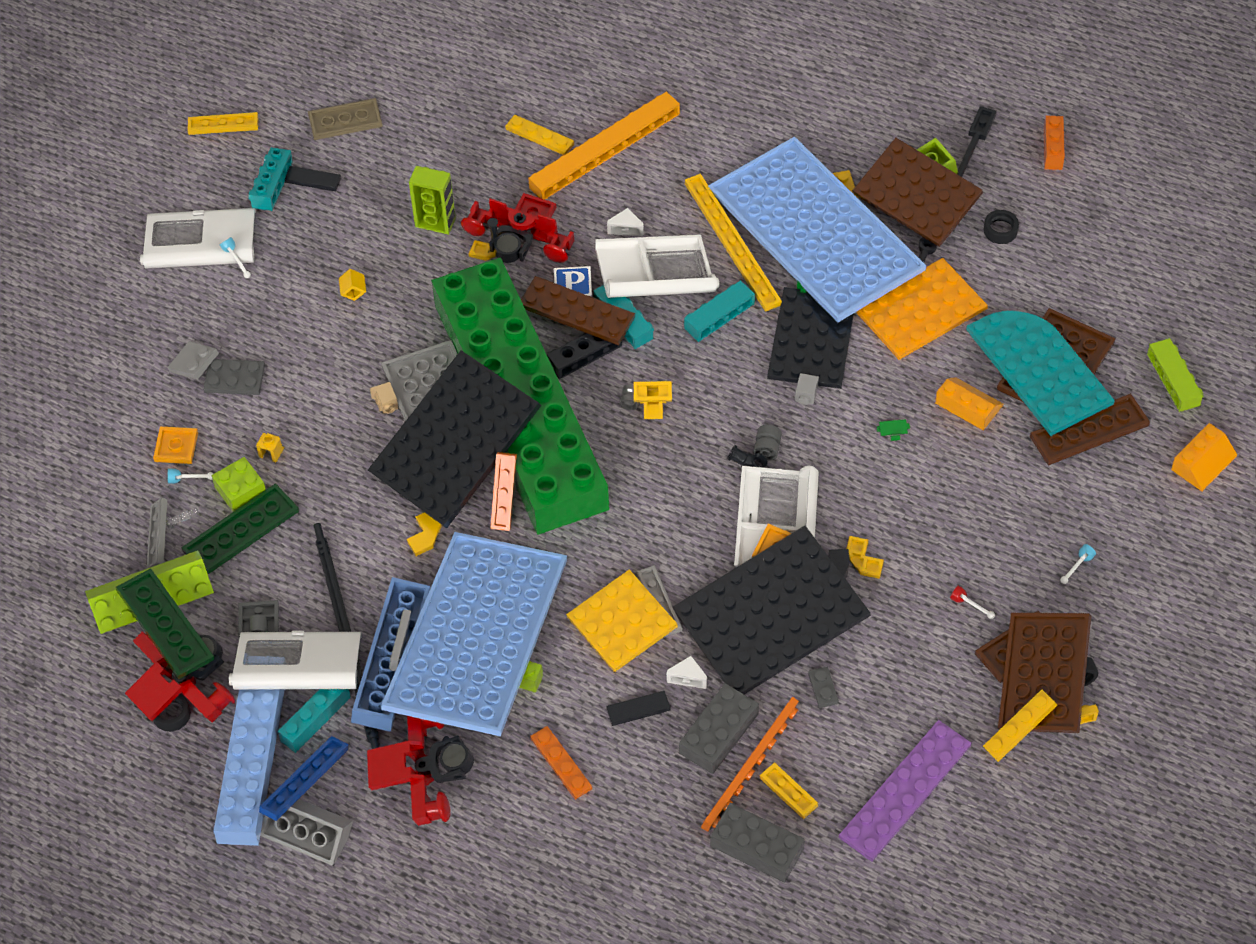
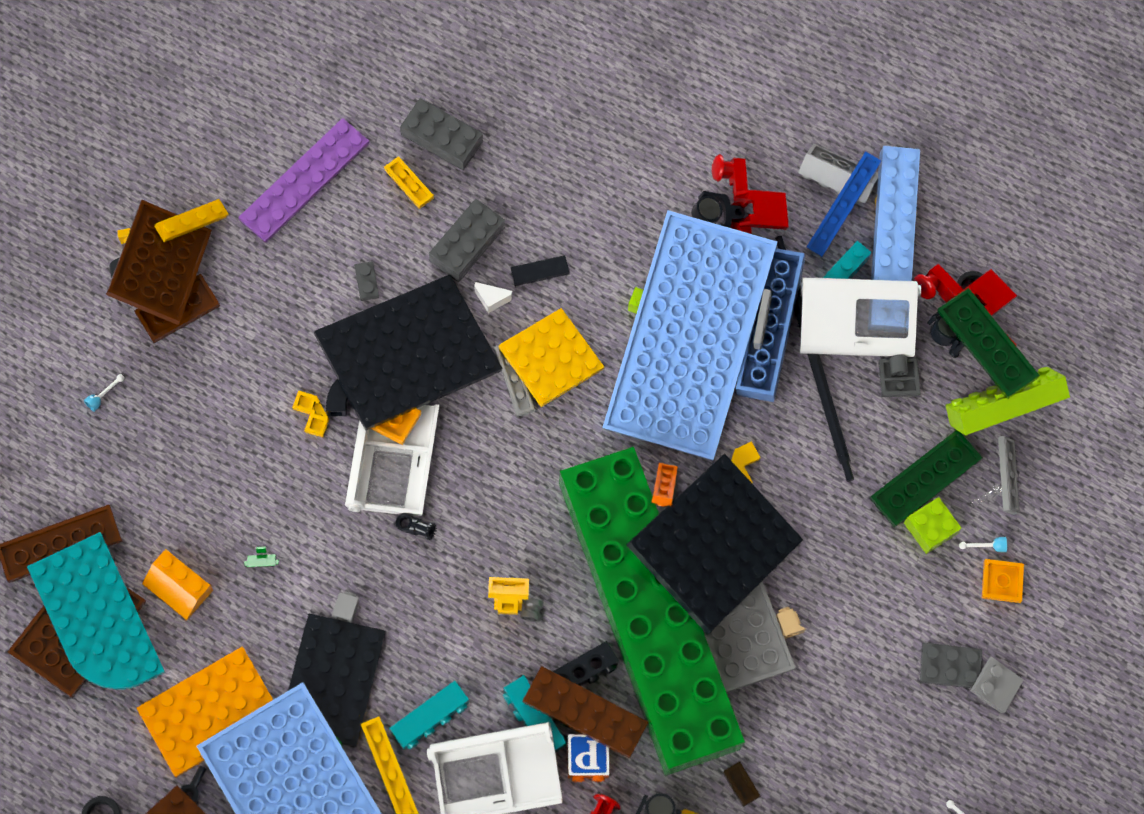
camera: 175 degrees right, 15 degrees up
yellow window [256,433,284,463] -> none
yellow brick [339,269,366,301] -> none
orange plate [530,726,592,800] -> none
orange plate [701,697,799,832] -> none
dark grey wheel [753,425,782,461] -> none
hinge [950,585,995,619] -> none
none -> dark brown plate [722,761,761,807]

